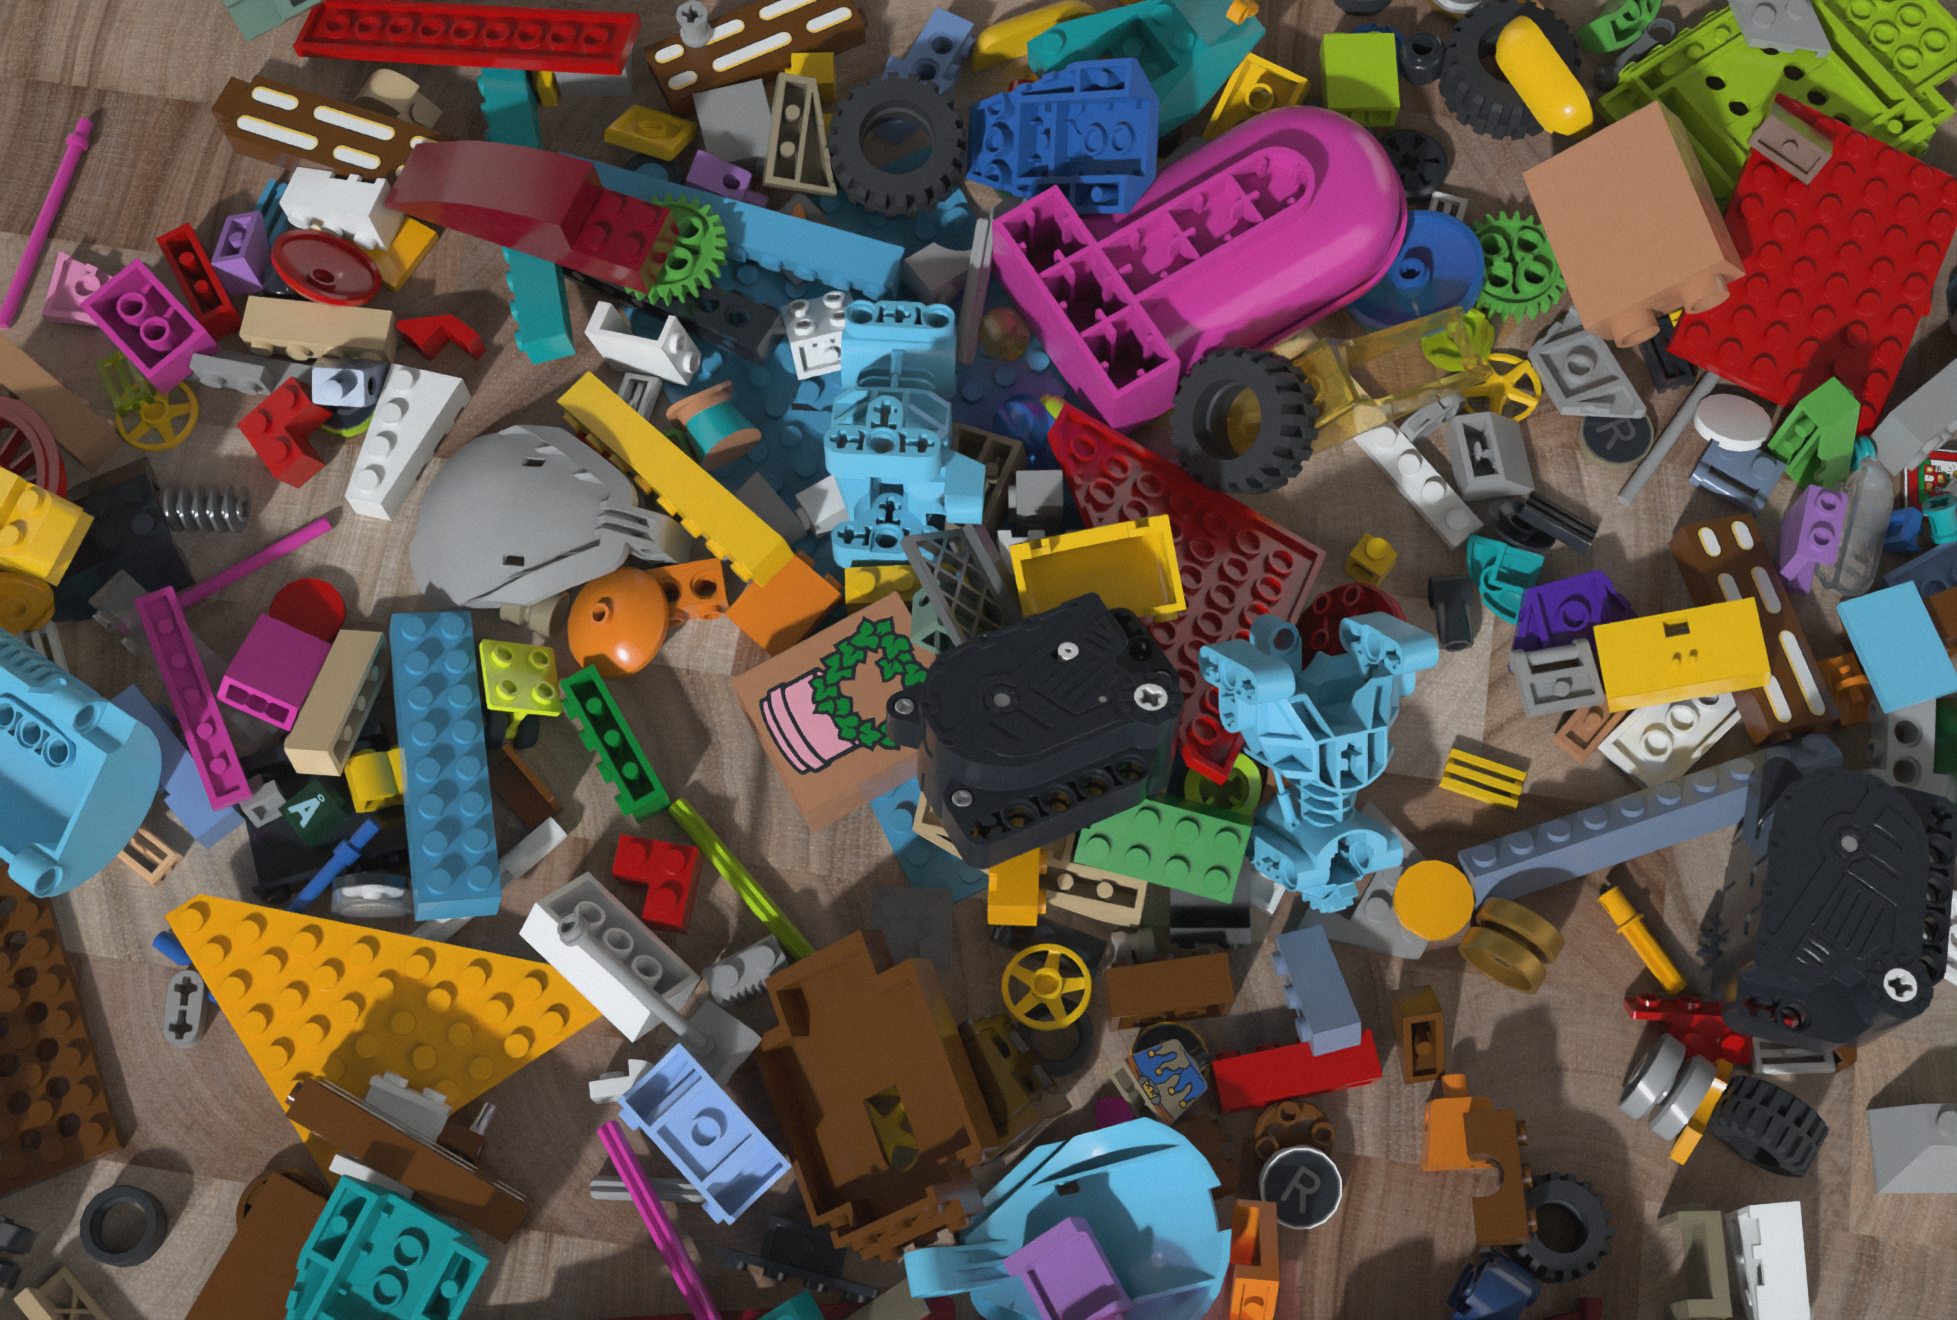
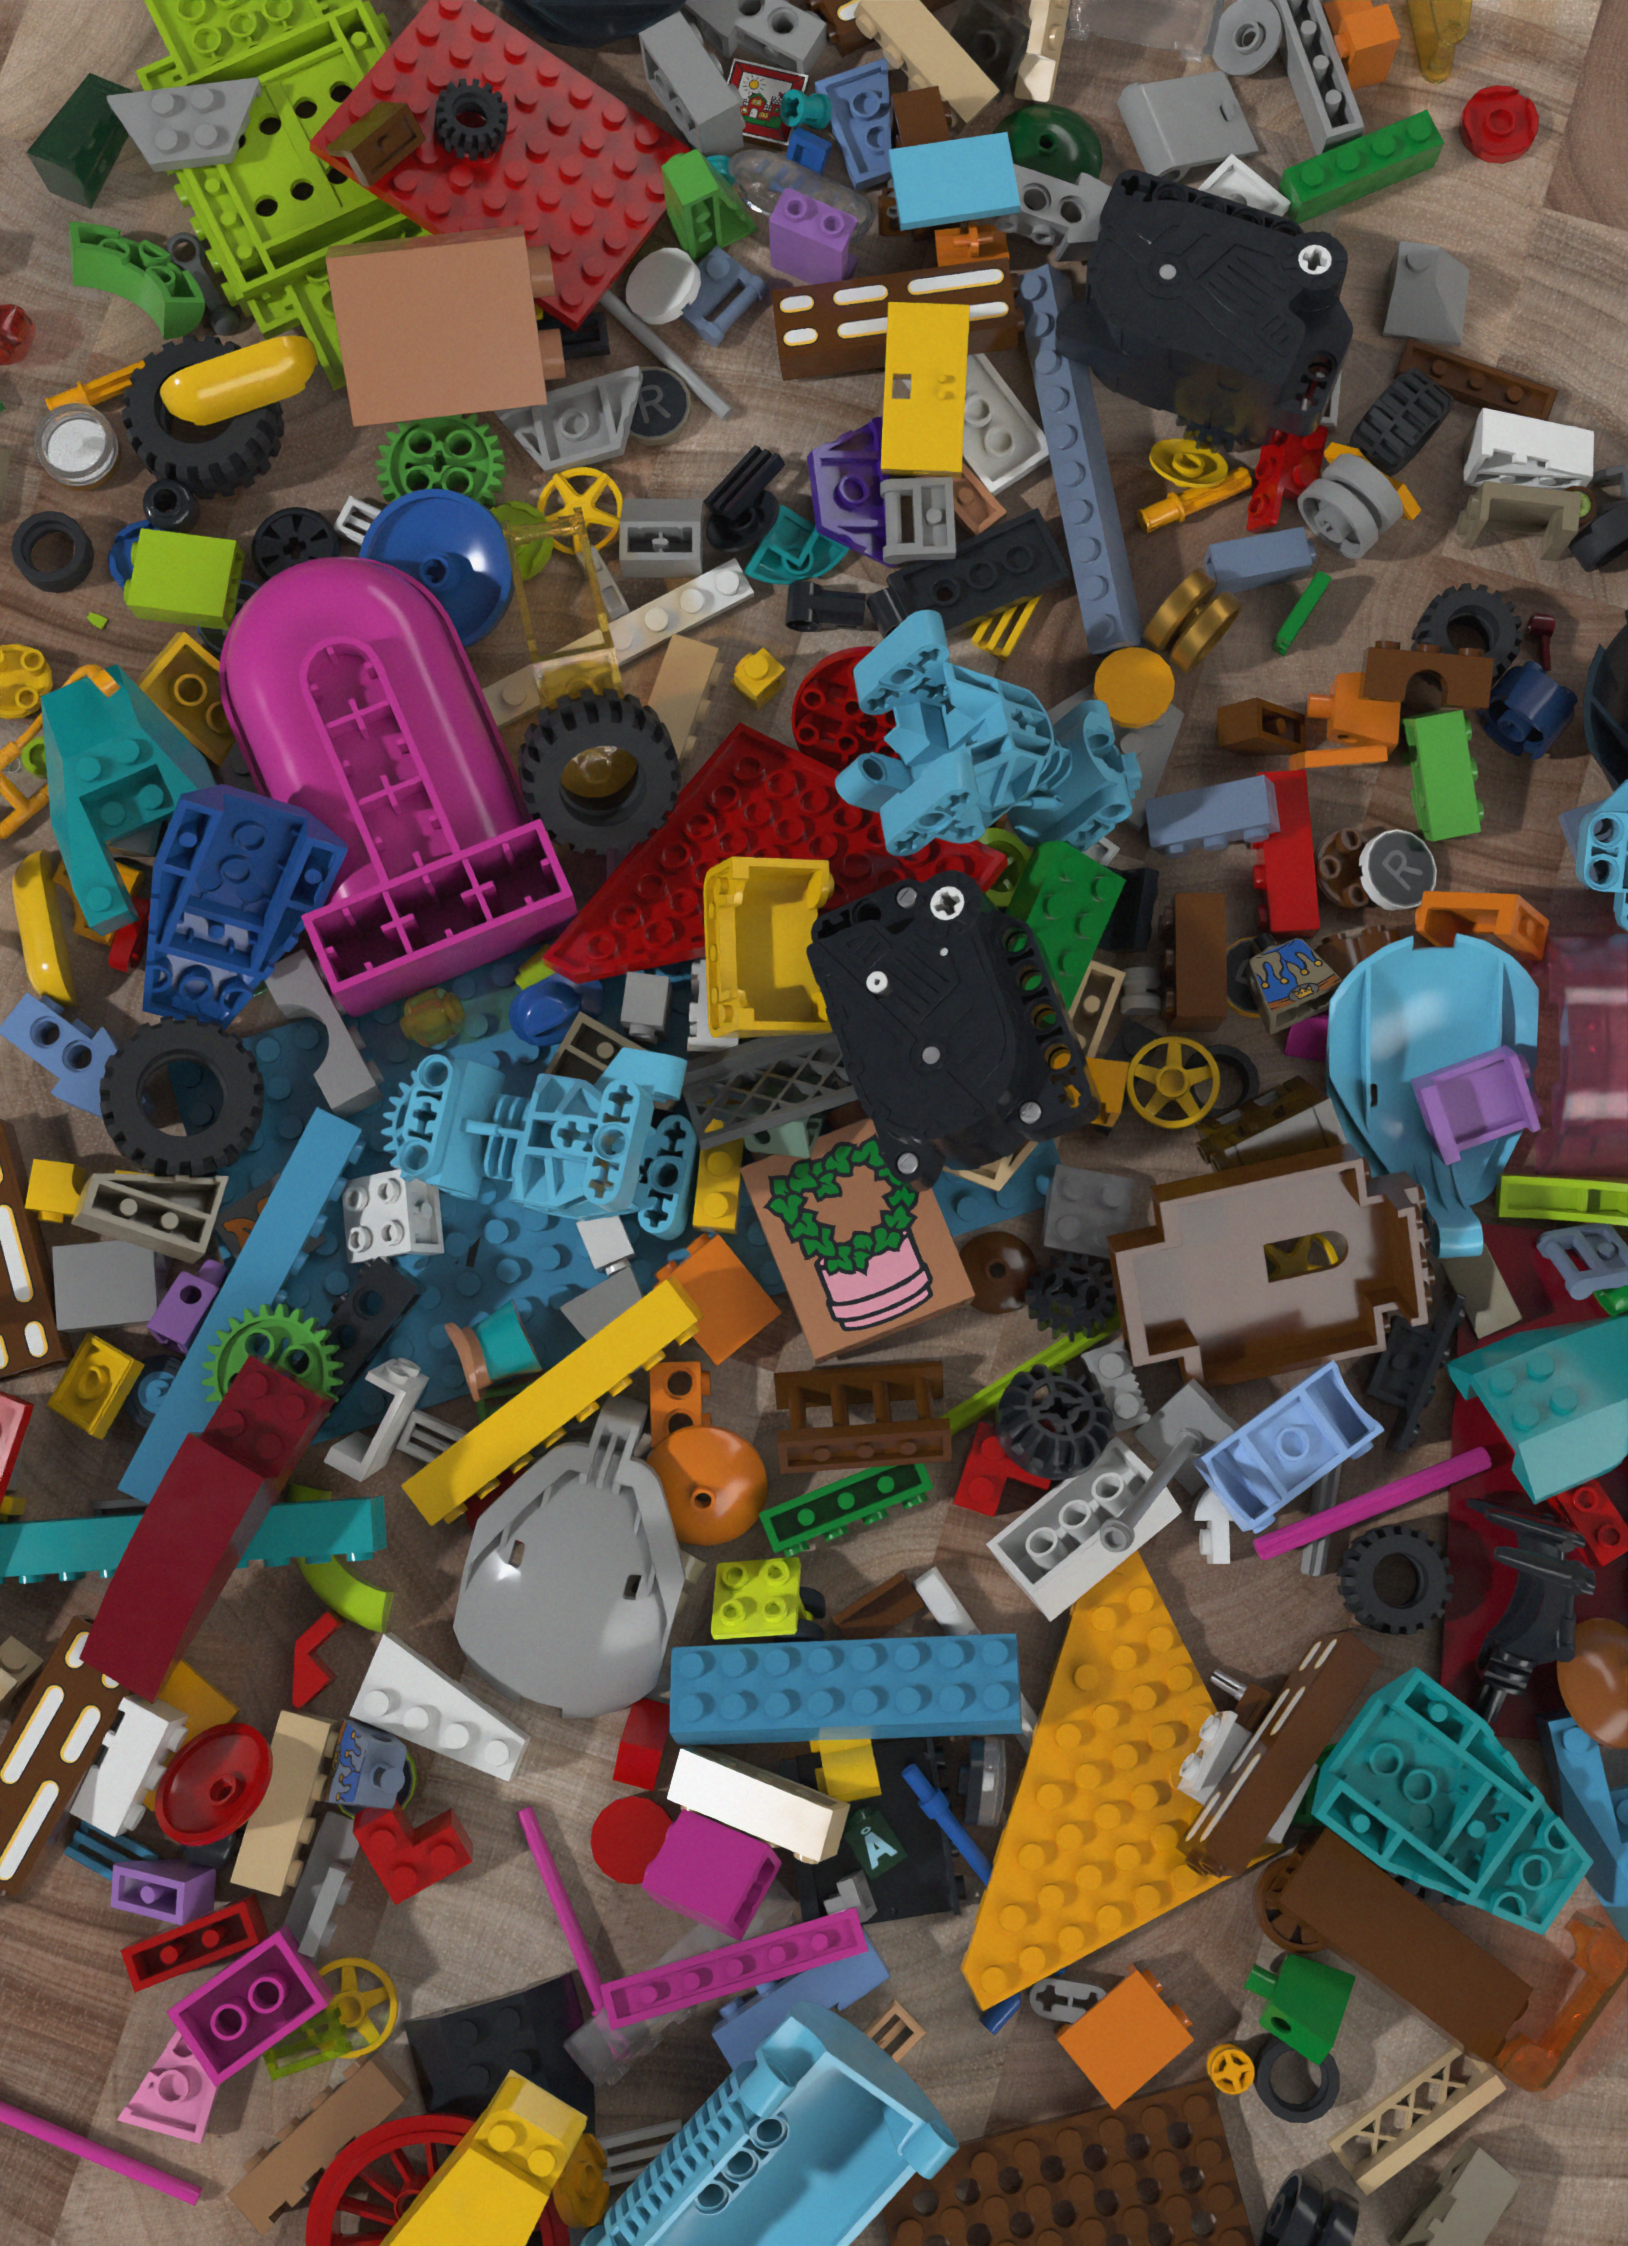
camera: 80 degrees left, 10 degrees up
dark grey piece [163,484,251,533] -> none
light grey axle [956,218,993,365] -> none
none -> lime piece [86,612,108,630]
none -> lime brick [286,1483,395,1634]
none -> black tyre [434,78,509,161]
none -> red slope [612,1697,670,1791]
none -> tan brick [647,633,725,771]
none -> reddish brown fence [774,1361,952,1474]
none -> black hinge [866,508,1072,639]
none -> reddish brown dish [959,1231,1037,1314]
none -> black gear [994,1364,1113,1480]
none -> black gear [1025,1253,1116,1342]
none -> orange panel [1053,1963,1194,2110]
none -> yellow dish [1149,438,1228,488]
none -> sand blue brick [1204,526,1316,597]
none -> light orange wheel [1206,2043,1255,2095]
none -> green torso [1243,1954,1356,2066]
none -> green tile [1272,571,1332,656]
none -> orange tile [1288,745,1388,771]
none -> black tyre [1336,1526,1454,1635]
none -> reddish brown tile [1393,338,1558,421]
none -> bright green wedge [1399,709,1484,841]

